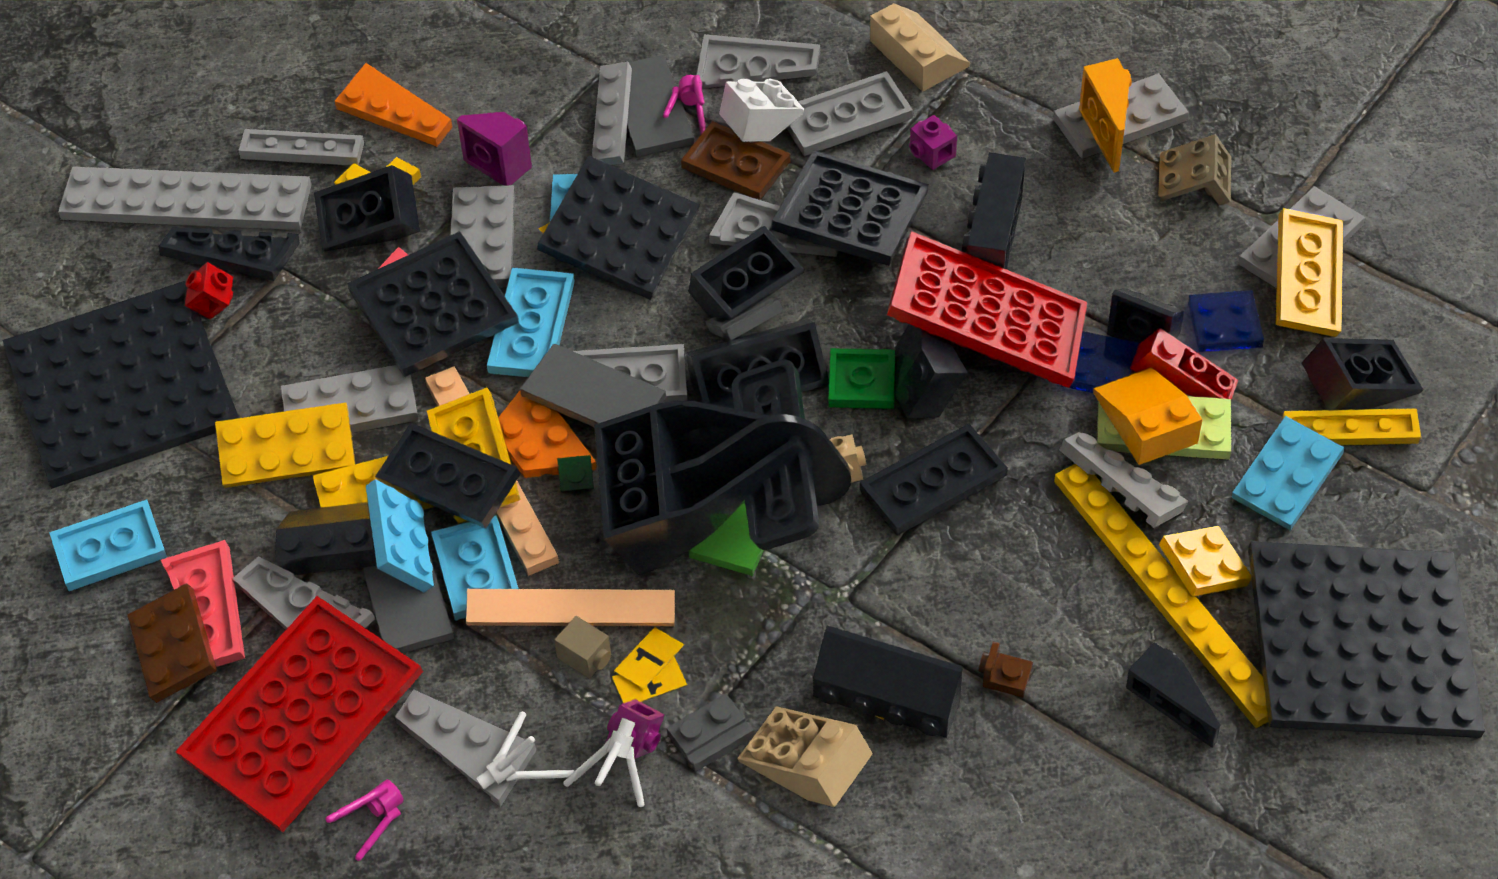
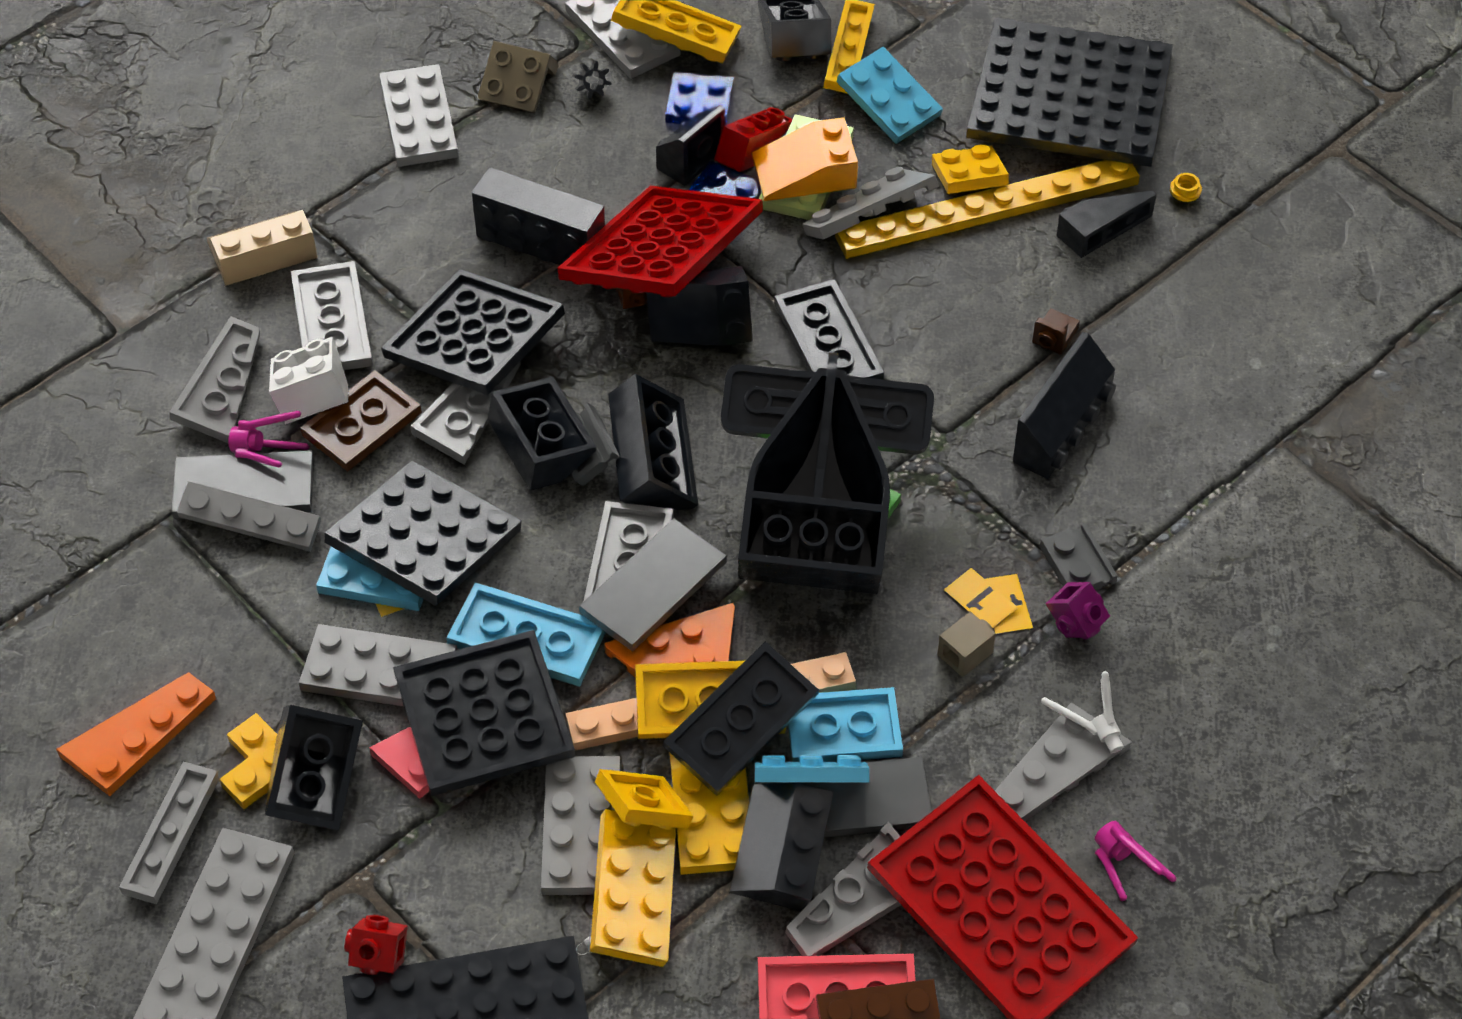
camera: 80 degrees left, 0 degrees up
black wing [159,227,300,281] -> none
magenta slope [457,112,532,186] -> none
light nougat tile [466,589,675,626] -> none
dark green plate [557,455,594,492] -> none
white plant [563,718,645,807] -> none
tan slope [737,706,873,807] -> none
green plate [829,348,895,409] -> none
magenta brick [909,115,957,170] -> none
light orange slope [1079,58,1132,173] -> none
none -> black gear [573,60,612,99]
none -> yellow plate [595,769,694,830]
none -> yellow plate [1170,173,1202,202]

